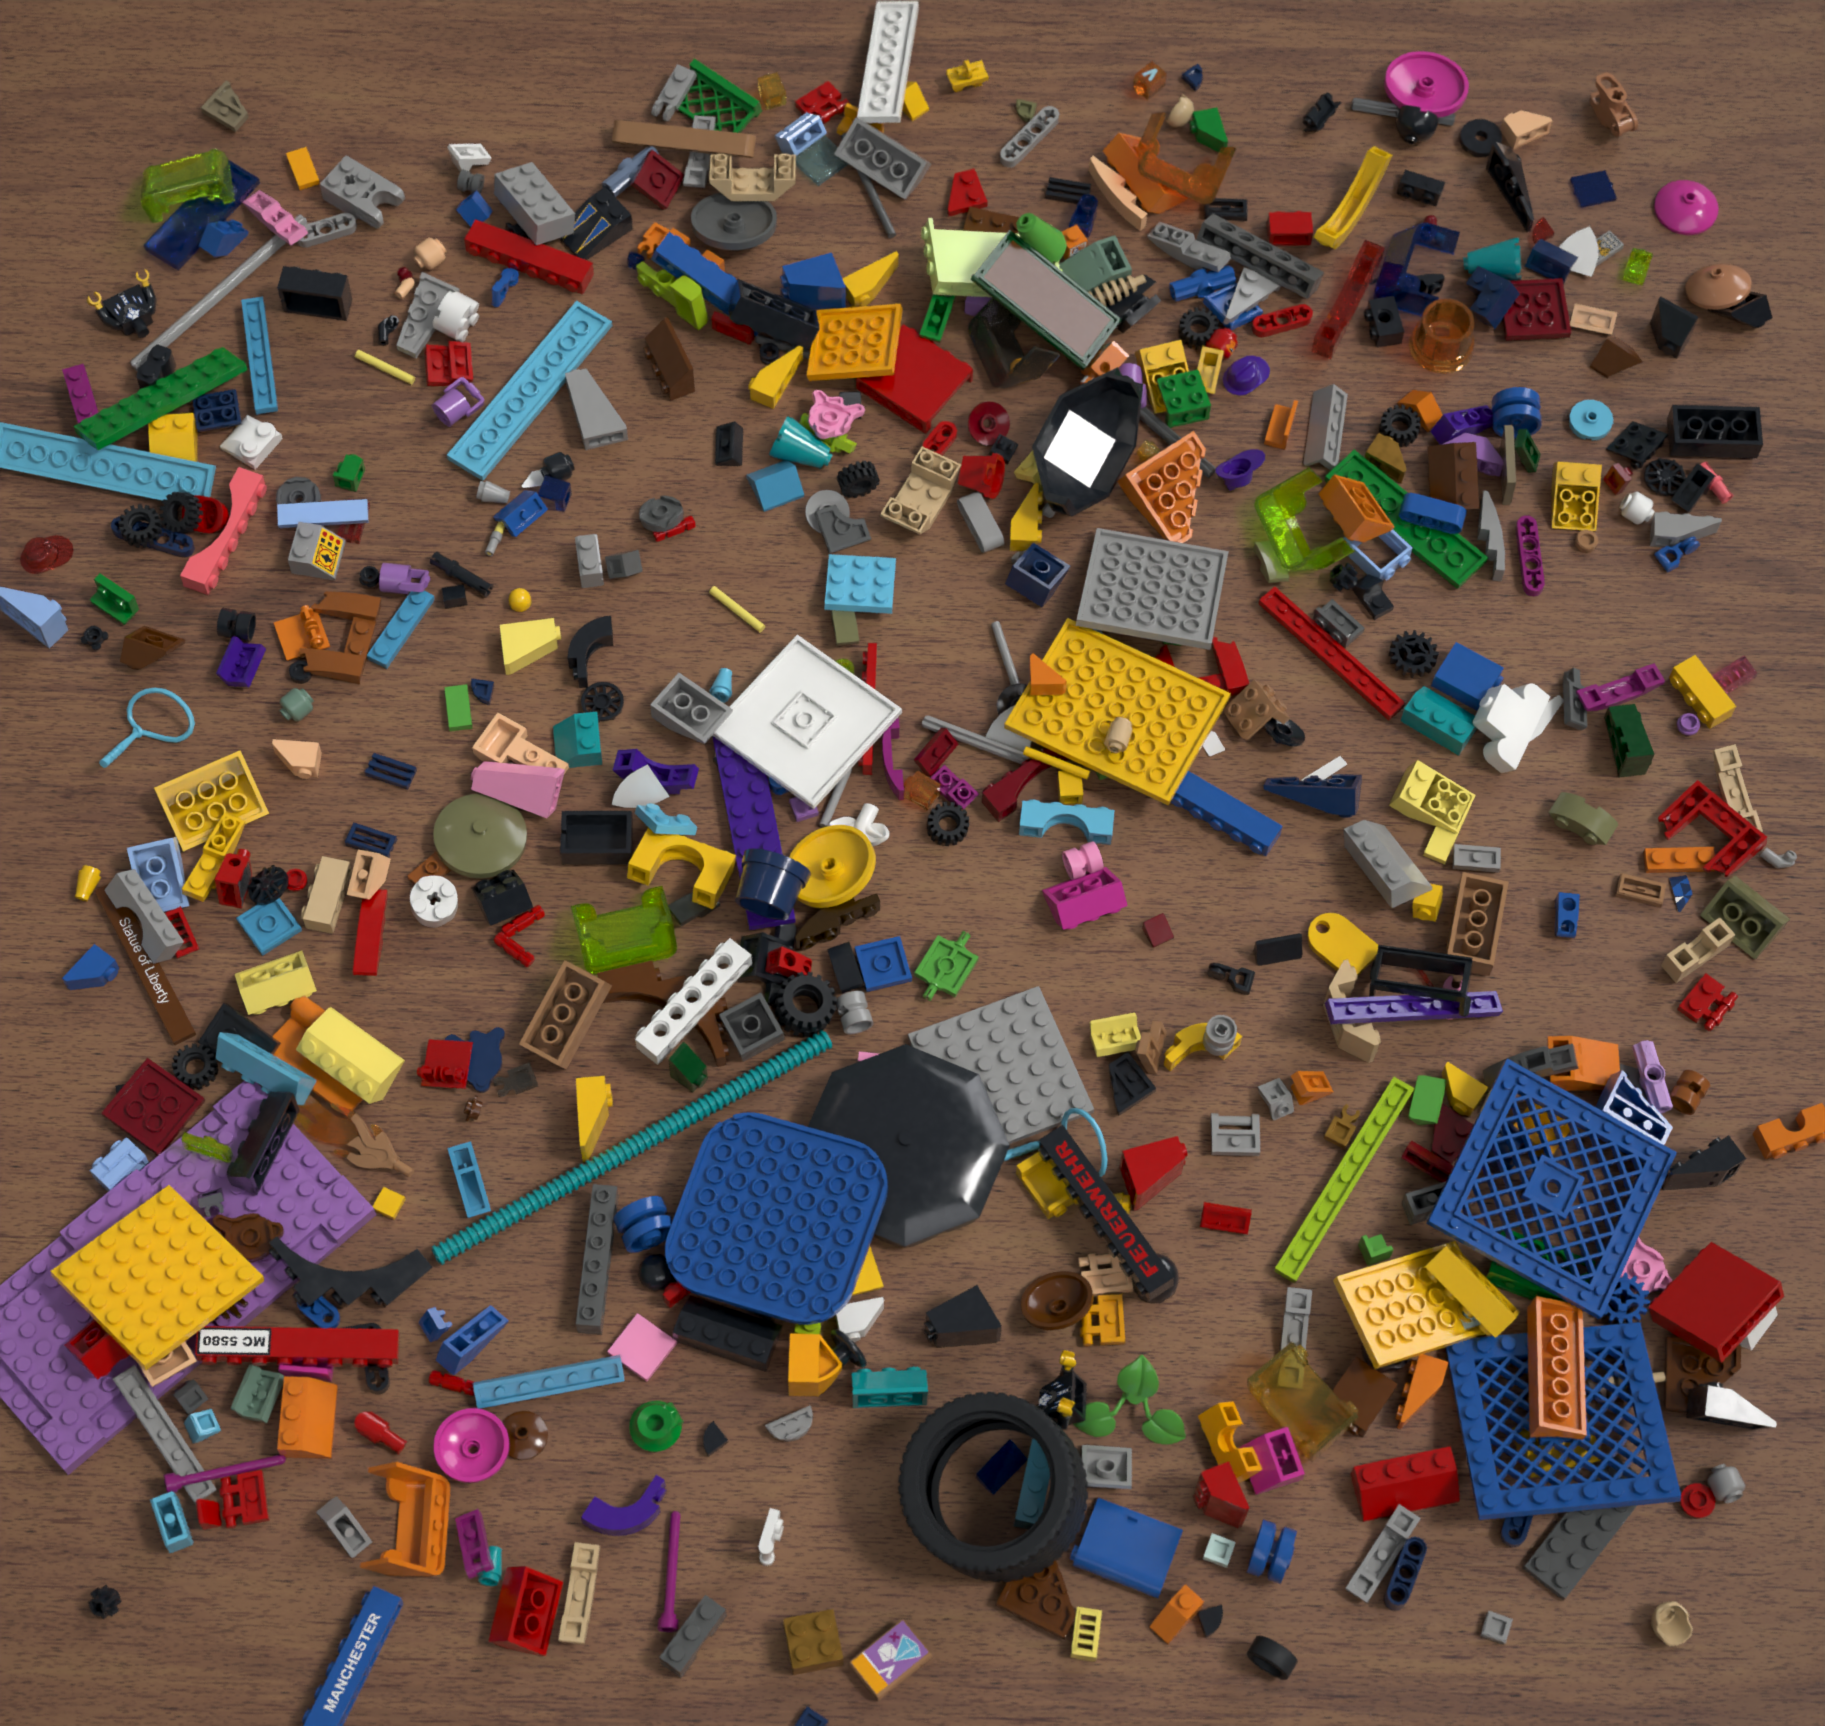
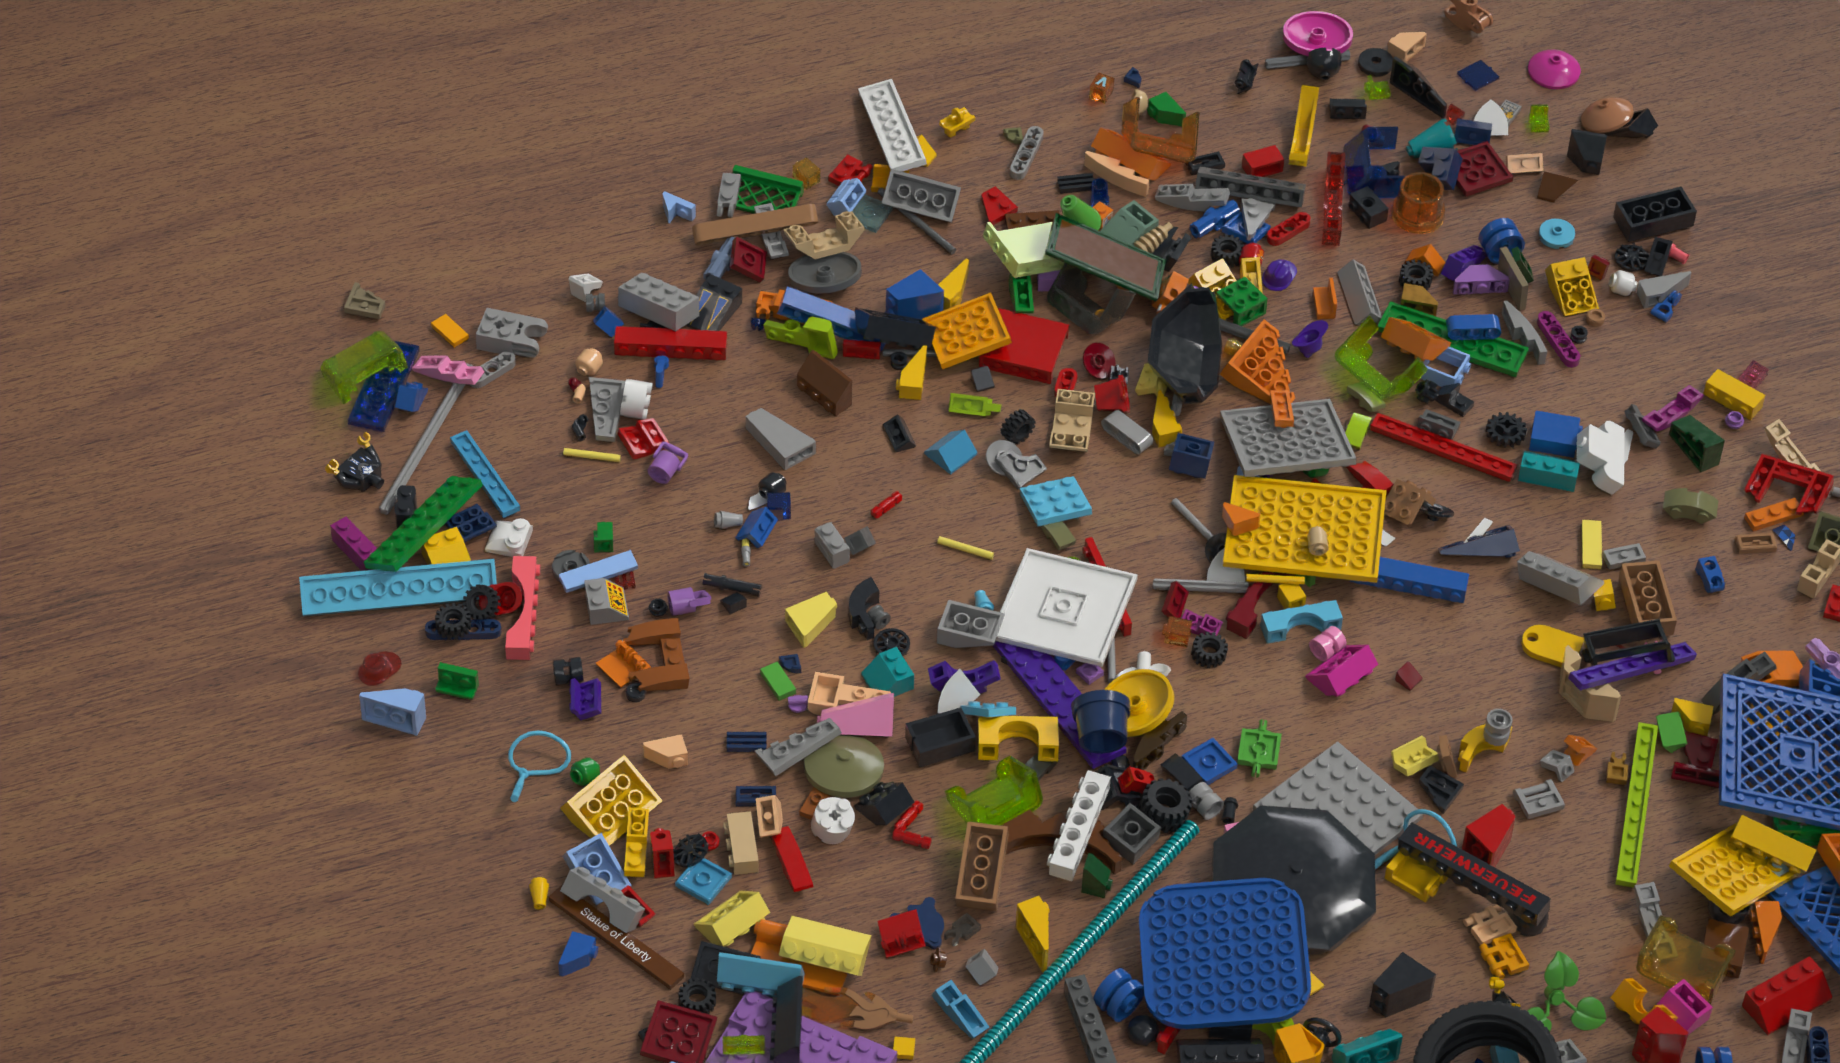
camera: 20 degrees left, 15 degrees down
black plate [81,626,109,650] -> none
reddish brown slope [120,626,185,670] -> none
black piece [277,266,353,321] -> none
sand green head [279,688,314,722] -> none
dark azure plate [367,591,435,669] -> none
medium azure plate [447,301,612,481] -> none
yellow piece [508,588,531,612] -> none
dark grey tile [639,496,684,532] -> none
teal cone [769,416,833,469] -> none
bright pink tile [808,390,865,439] -> none
white slope [835,1297,884,1342] -> none
magenta slope [882,717,904,800] -> none
reddish brown dish [1021,1271,1094,1330] -> none
red plate [1200,1202,1252,1235] -> none
black piece [1207,963,1255,995] -> none
black slope [1253,933,1303,966] -> none
bright green panel [1358,1234,1393,1266] -> none
light yellow slope [1389,760,1476,833] -> none
dark grey brick [1401,1182,1446,1225] -> none
reddish brown slope [1427,442,1479,512] -> none
black hinge [1606,421,1668,470] -> none
none -> green head [570,757,600,787]
none -> light blue slope [662,191,696,223]
none -> light grey wing [755,718,842,776]
none -> medium lavender plate [788,695,808,713]
none -> dark grey wheel [867,605,891,630]
none -> light grey panel [965,949,999,985]
none -> black pin [1222,797,1239,824]
none -> orange plate [1270,390,1294,428]
none -> lime slope [1345,413,1372,450]
none -> clear neon green bracket [1364,75,1391,100]
none -> black bush [1570,325,1588,344]

